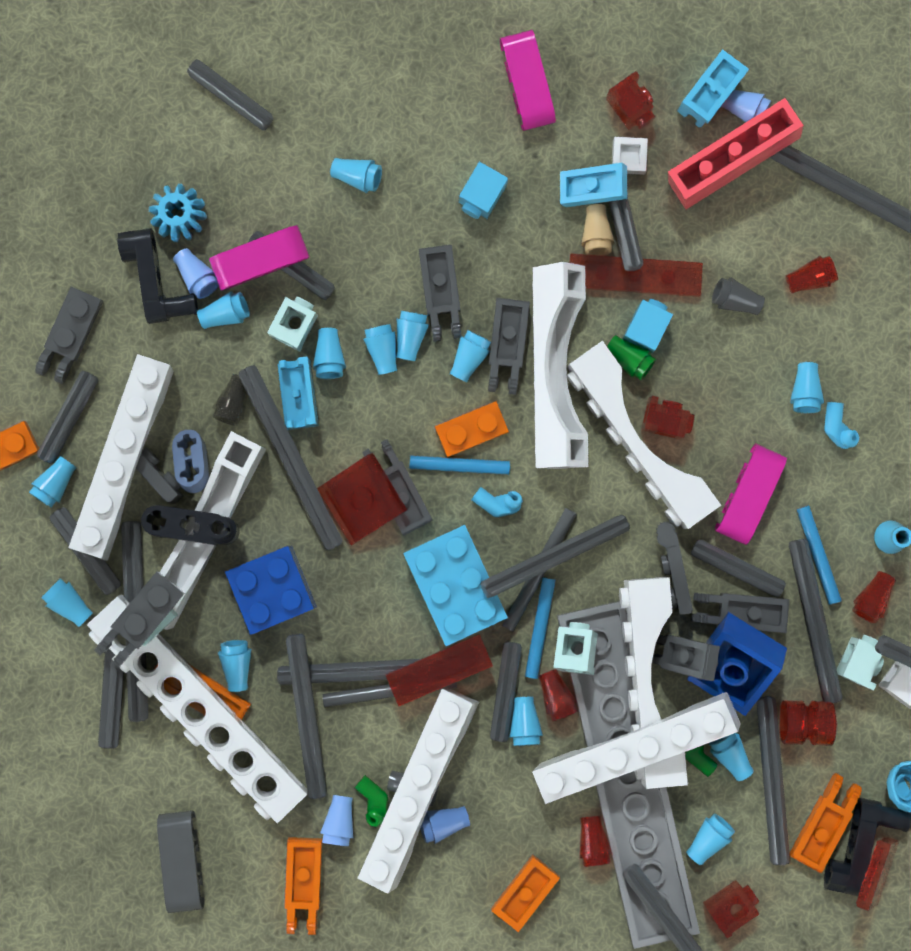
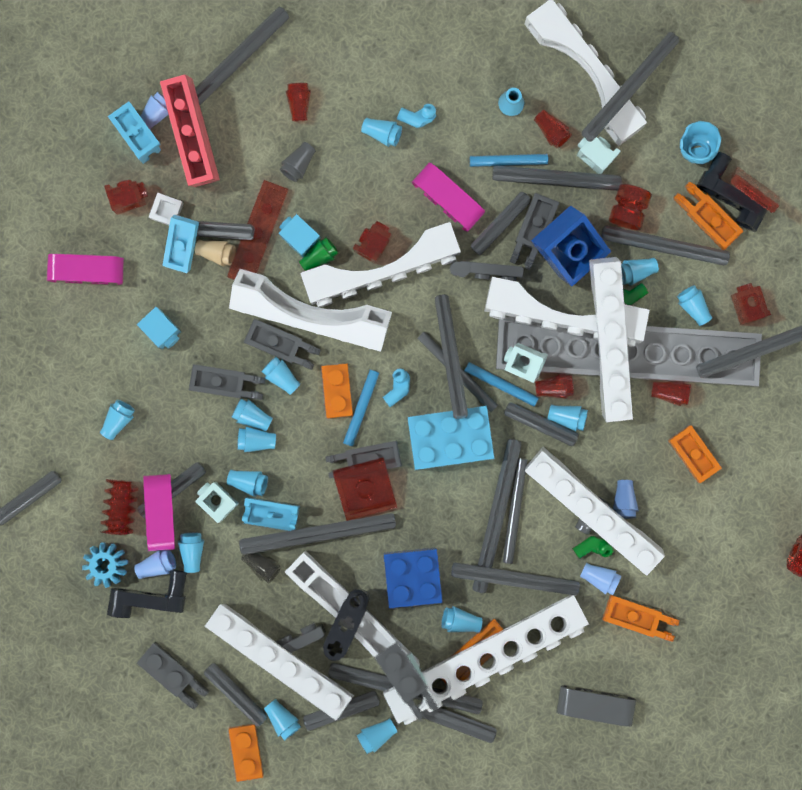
camera: 70 degrees left, 0 degrees up
sand blue beam [172,430,209,493] -> none
clear red plate [385,634,493,706] -> none
dark grey hinge [652,634,720,681] -> none
none -> clear red piece [100,479,139,535]

